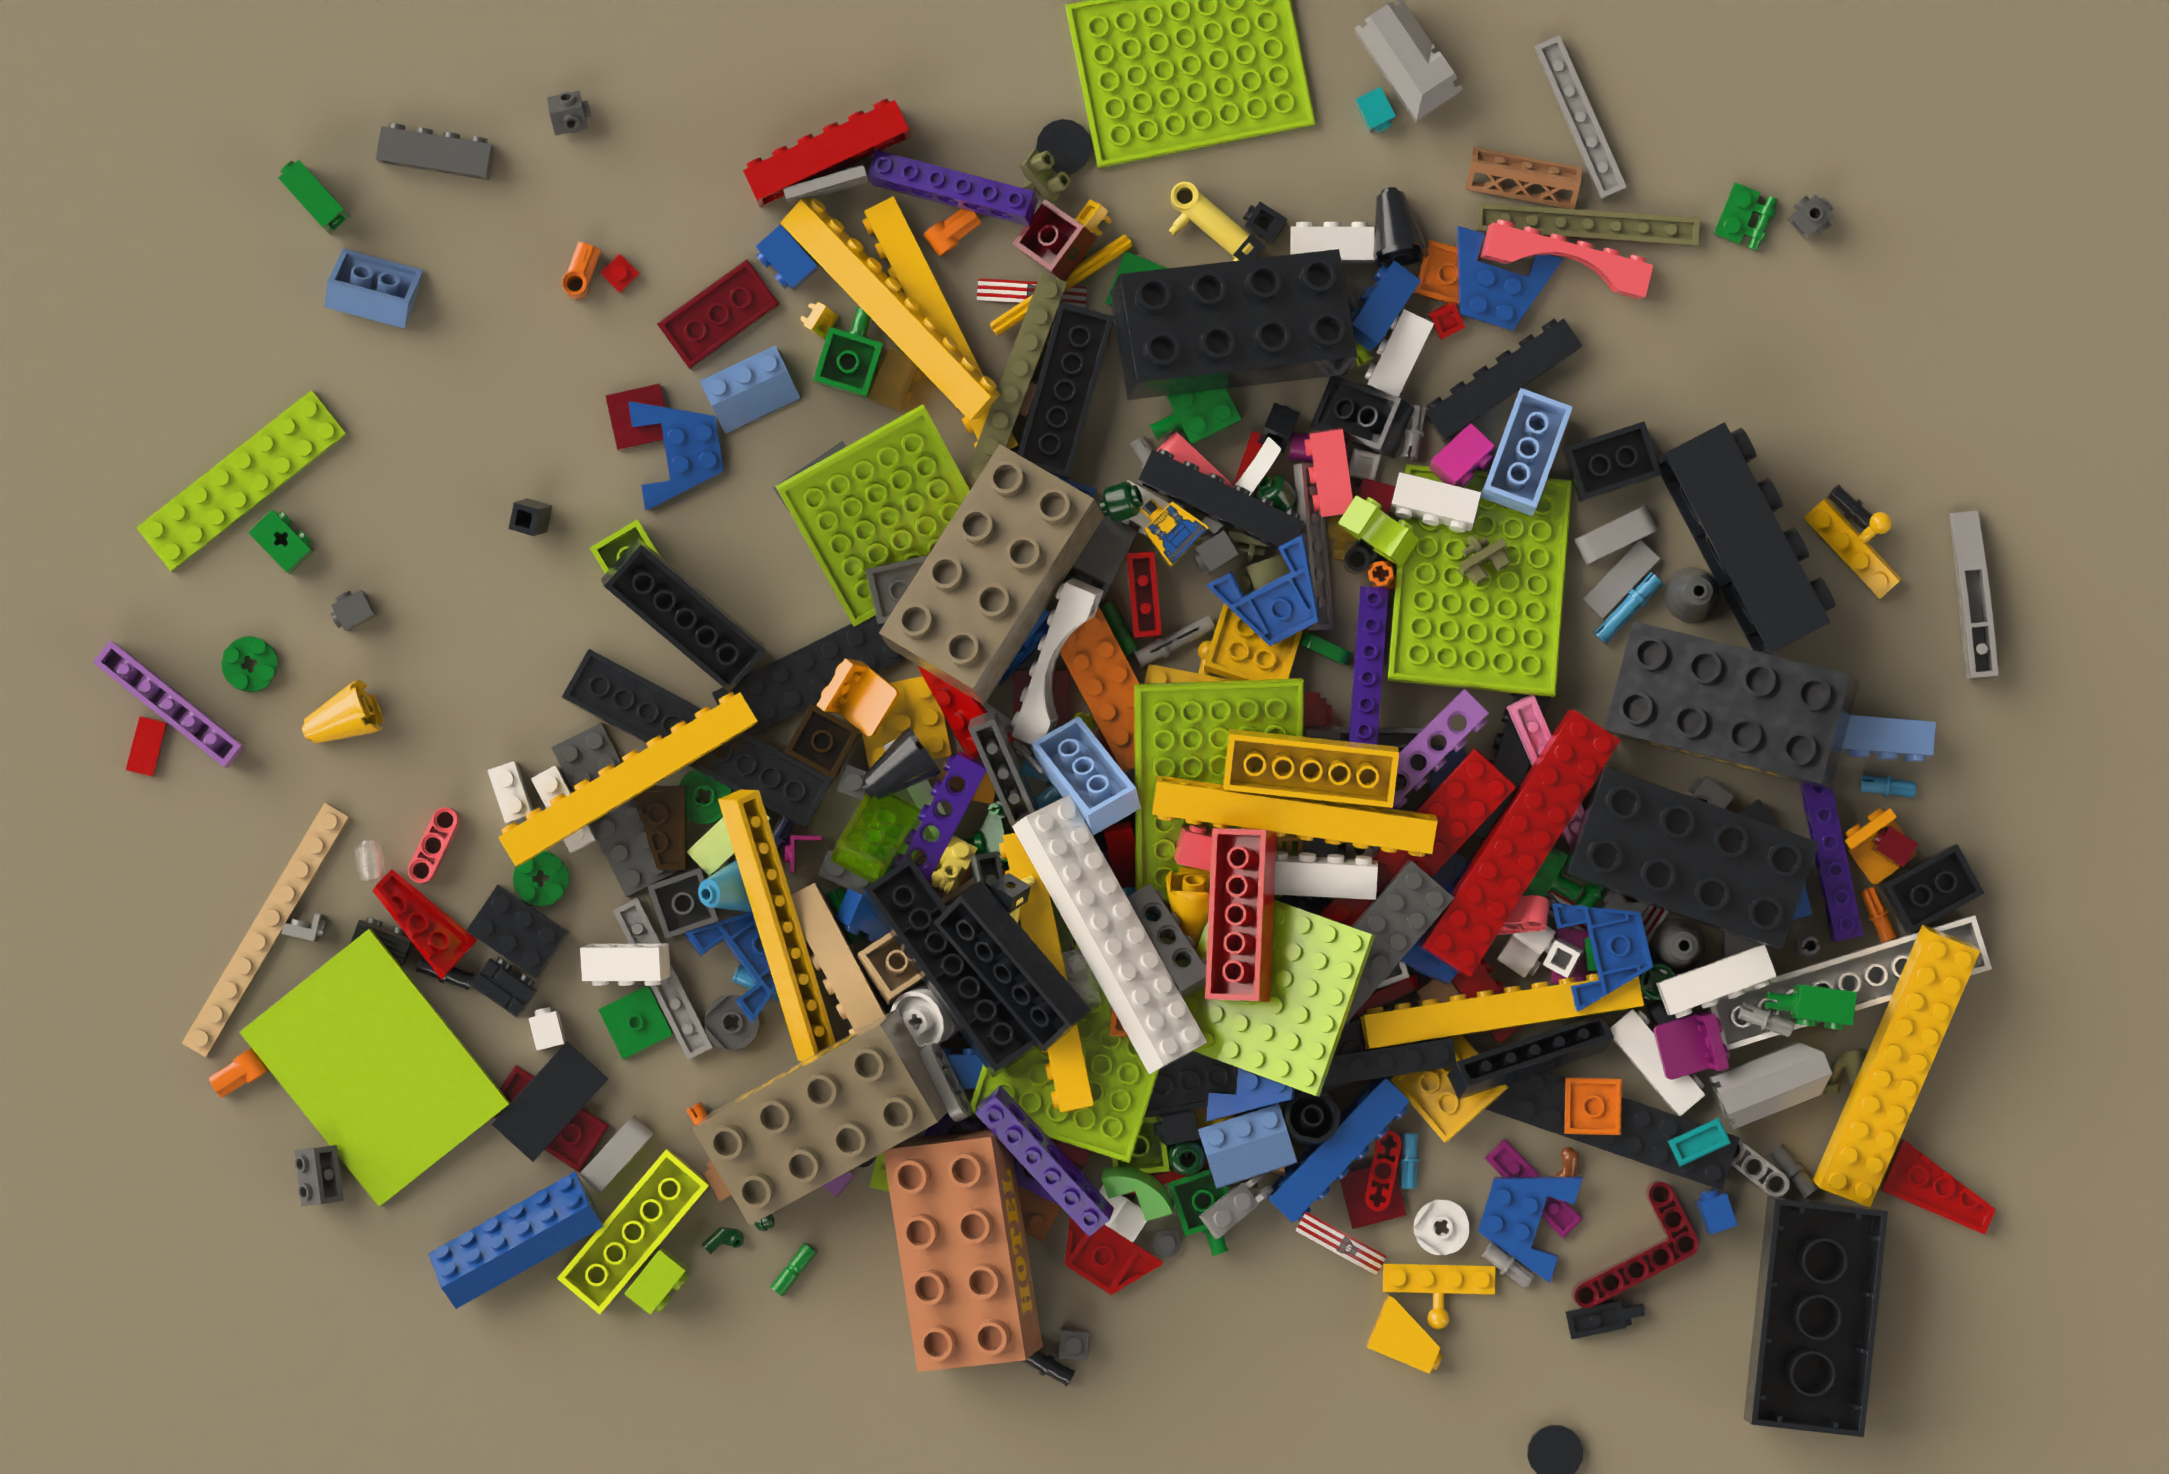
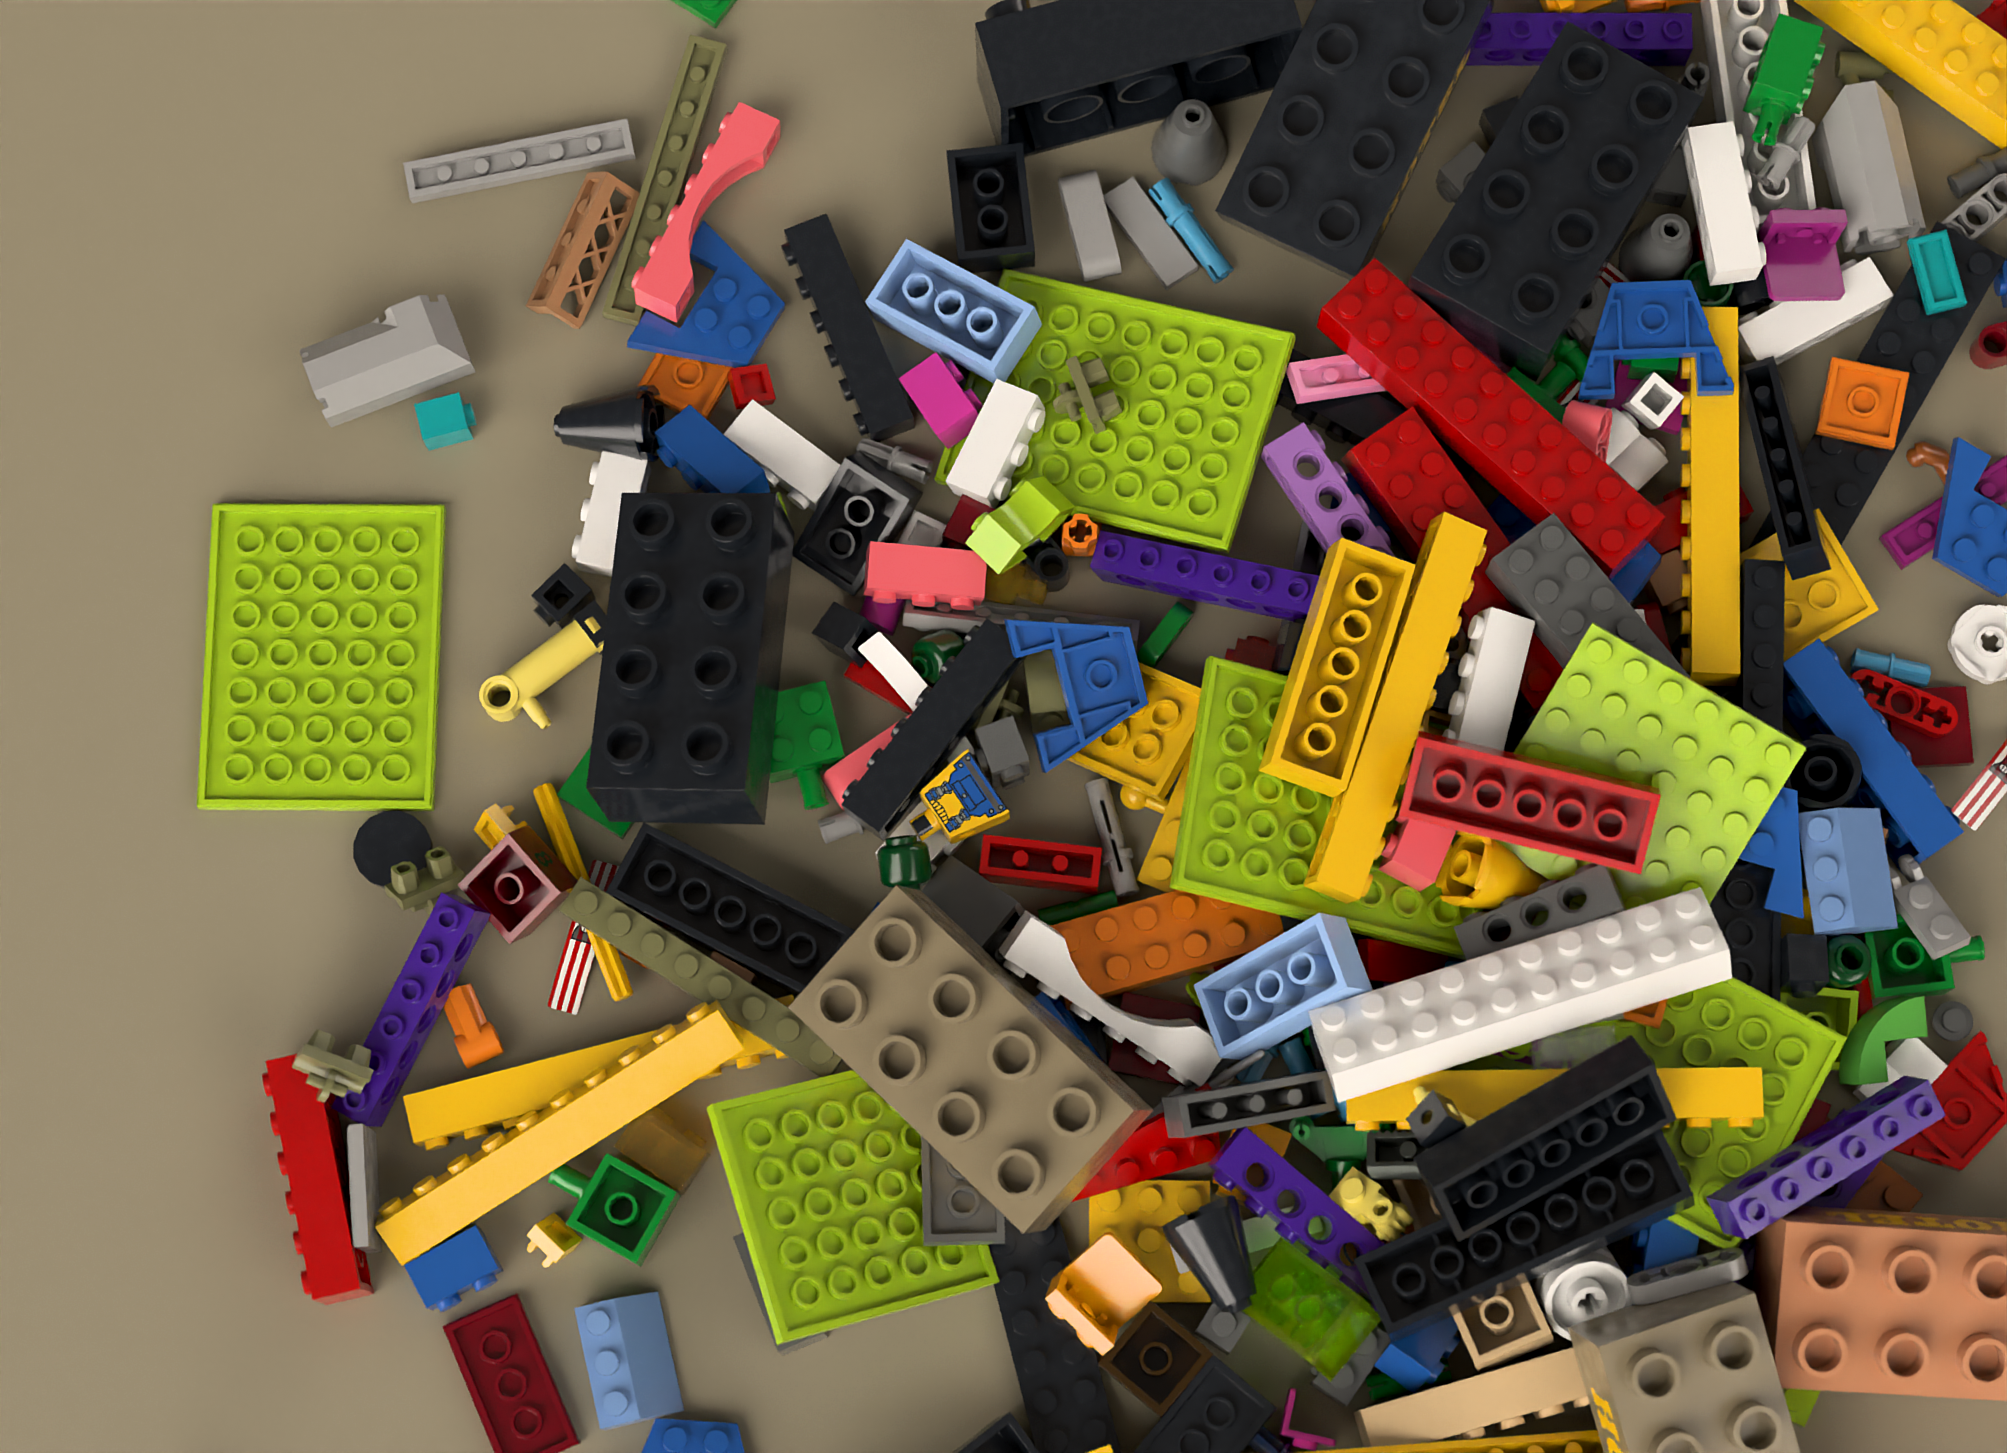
camera: 75 degrees left, 10 degrees down
none -> olive hips [292,1030,374,1103]

